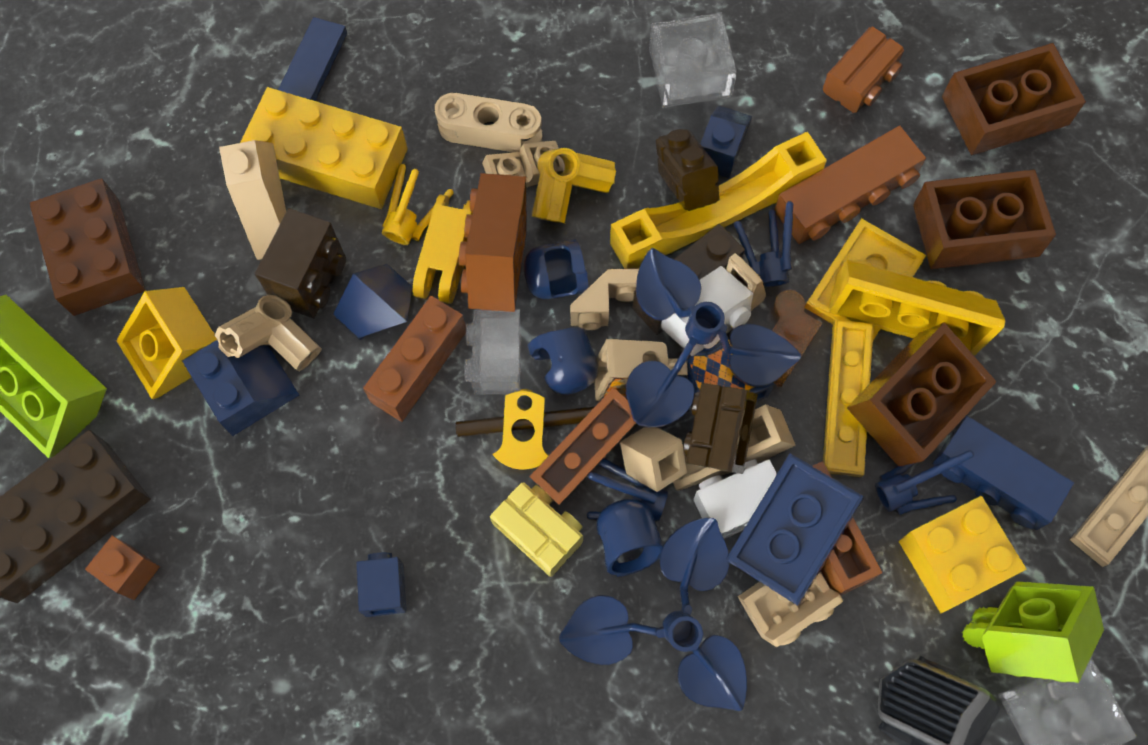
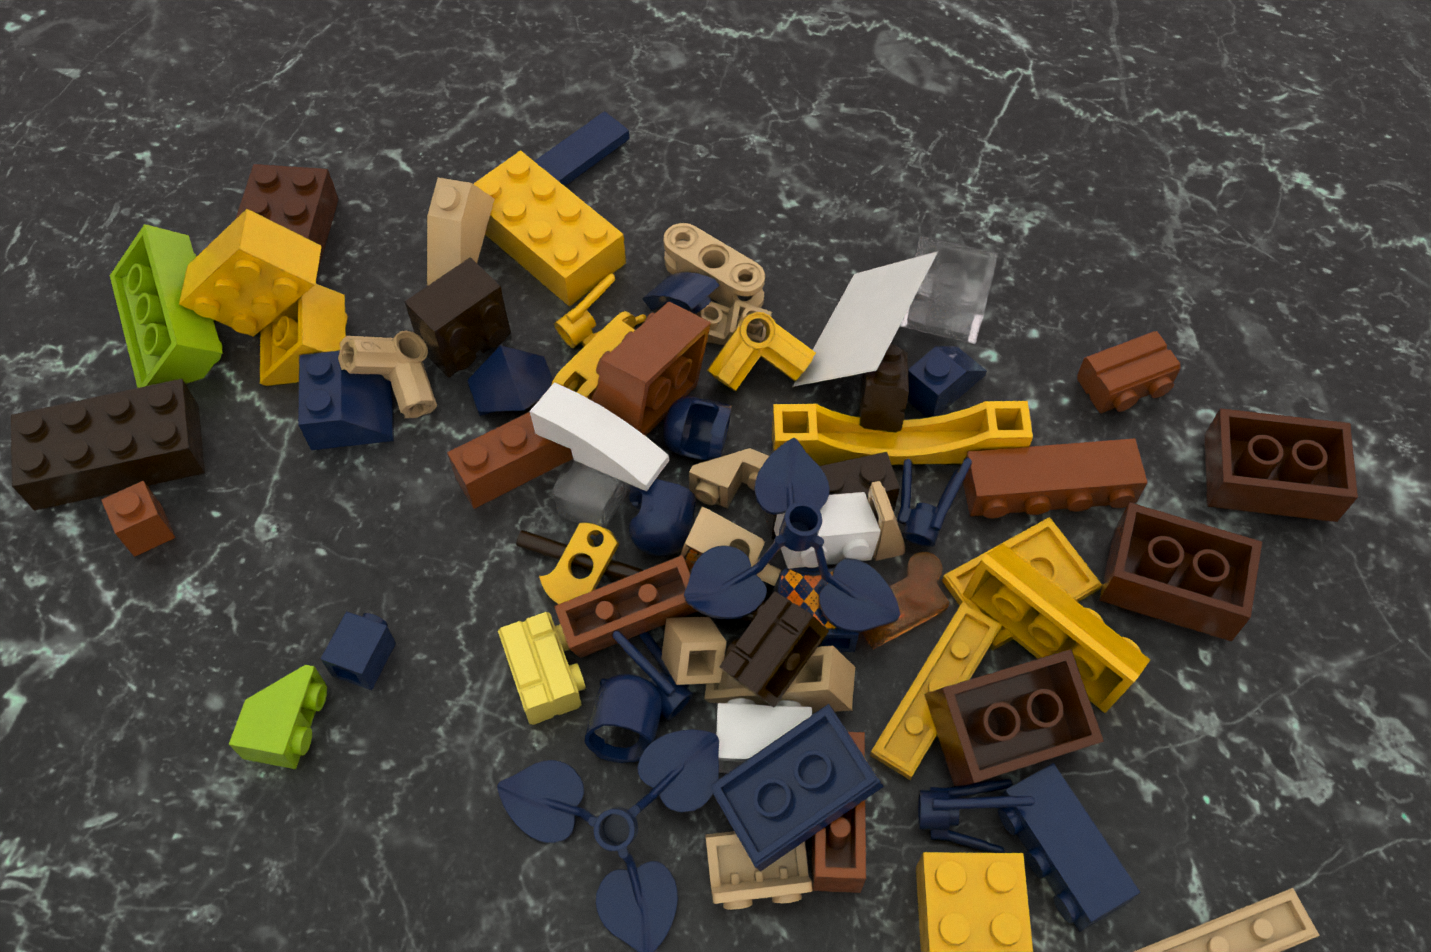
camera: 25 degrees right, 10 degrees down
none -> yellow brick [179,209,321,337]
none -> lime slope [229,665,327,769]
none -> white slope [530,382,669,491]
none -> dark blue slope [642,272,720,314]
none -> white sticker [792,251,938,387]

